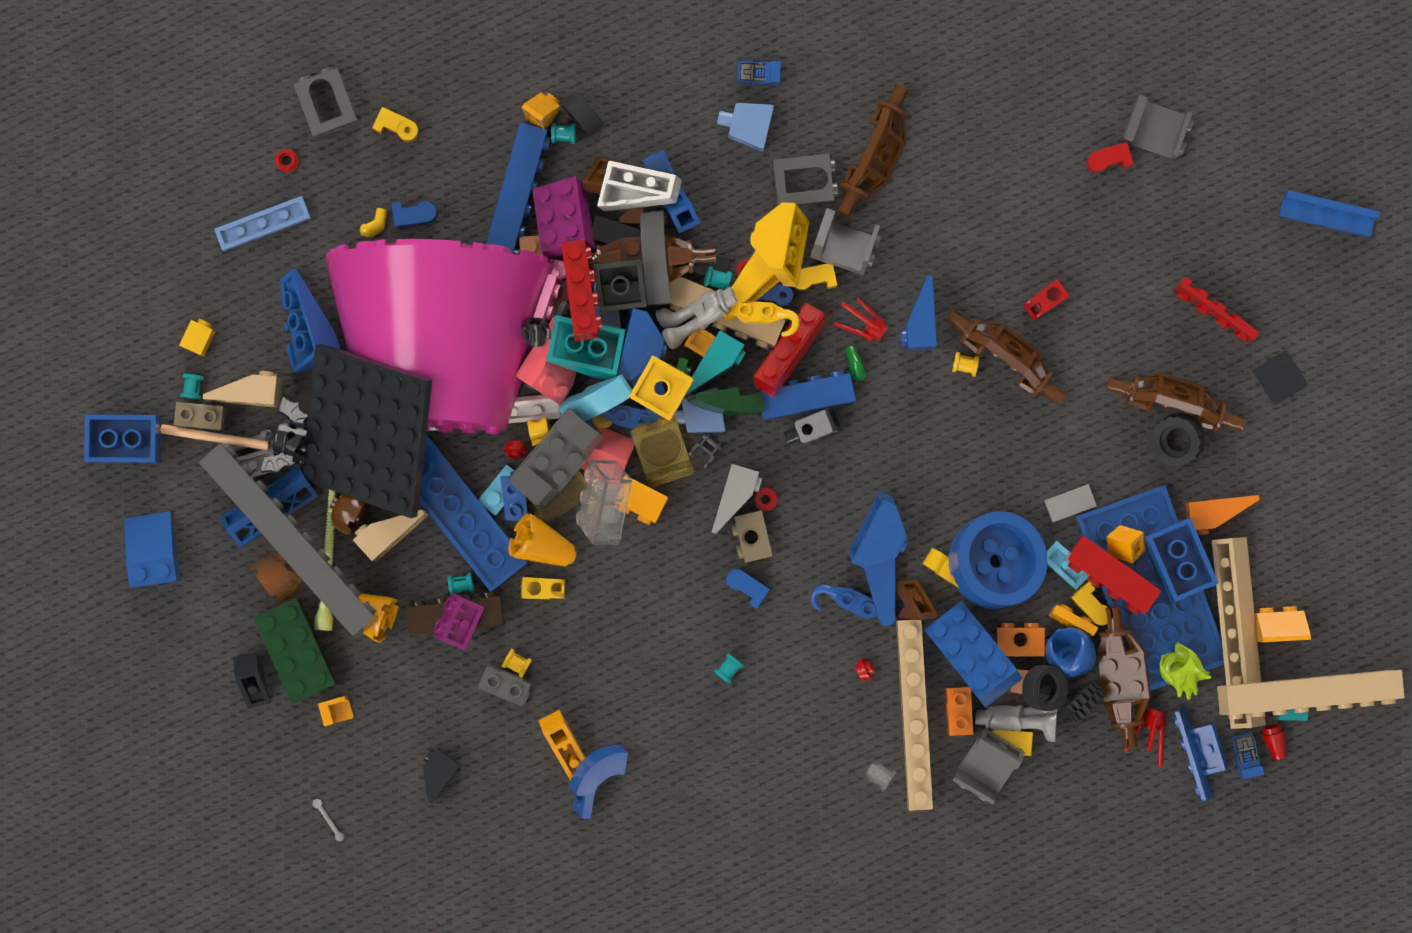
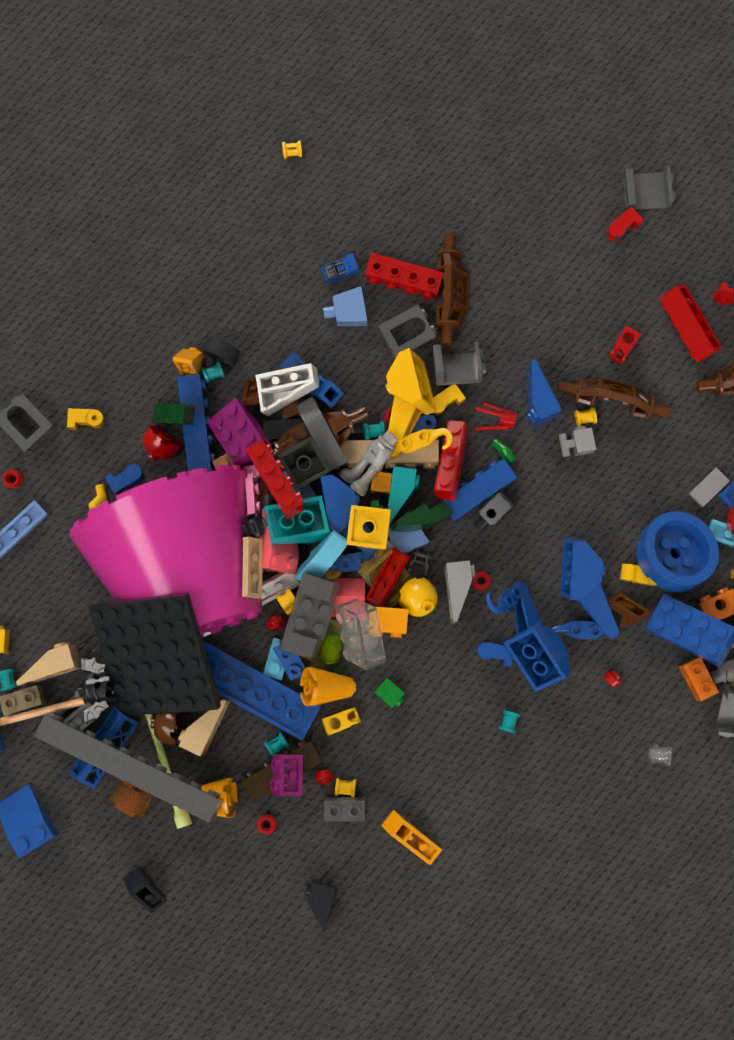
camera: 25 degrees left, 5 degrees down
dark green brick [253,598,338,704] -> none
blue wedge [280,269,340,374] -> none
light grey hinge [313,799,344,842] -> none
light orange panel [318,695,354,726] -> none
blue arch [569,745,628,819] -> none
dark tan brick [731,510,773,563] -> none
tan brick [896,620,933,811] -> none
none -> red cylinder [143,424,182,460]
none -> dark green slope [152,404,195,425]
none -> tan plate [242,537,263,599]
none -> red plate [257,814,277,835]
none -> red plate [314,770,334,785]
none -> clear neon green brick [320,635,342,664]
none -> red brick [365,253,443,300]
none -> red tile [365,547,410,607]
none -> green brick [374,678,405,708]
none -> yellow cylinder [398,577,438,617]
none -> blue slope [486,581,570,692]
none -> light grey brick [559,426,596,457]
none -> red brick [660,284,723,363]

